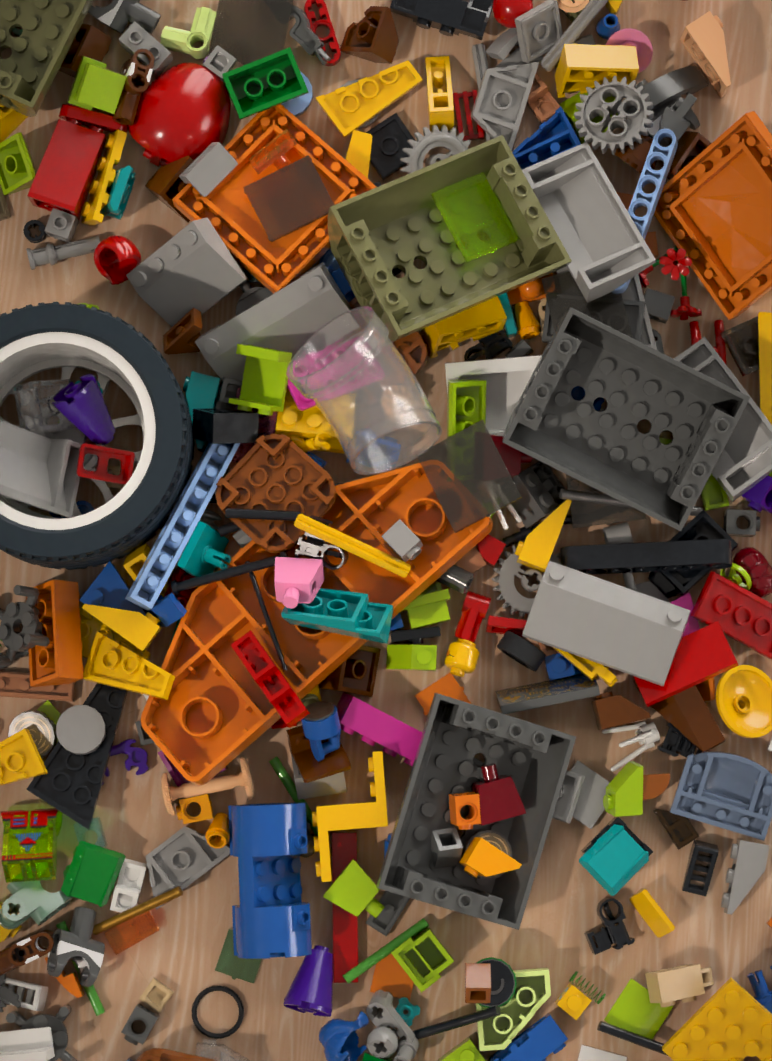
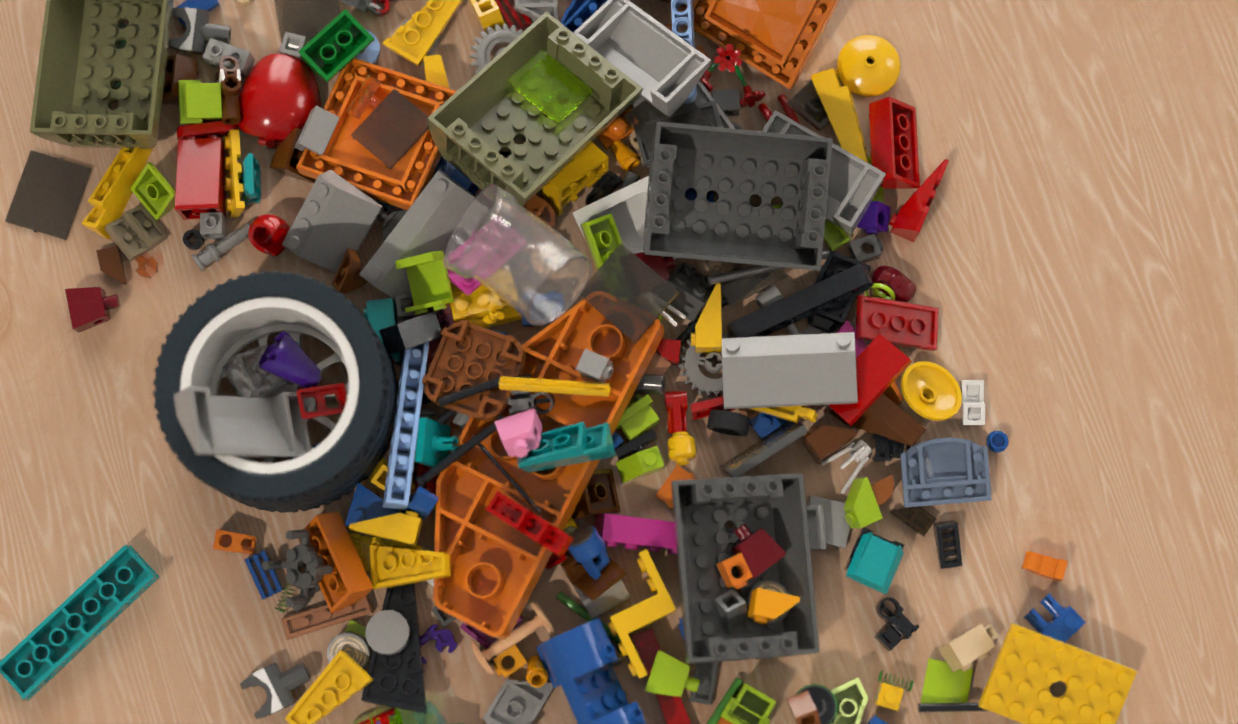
camera: 15 degrees left, 5 degrees down
yellowish green piece [160,7,218,59] -> none
black tile [366,113,415,180] -> none
teal tile [498,292,518,338] -> none
yellow slope [629,888,675,938] -> none
light grey slope [721,839,770,915] -> none

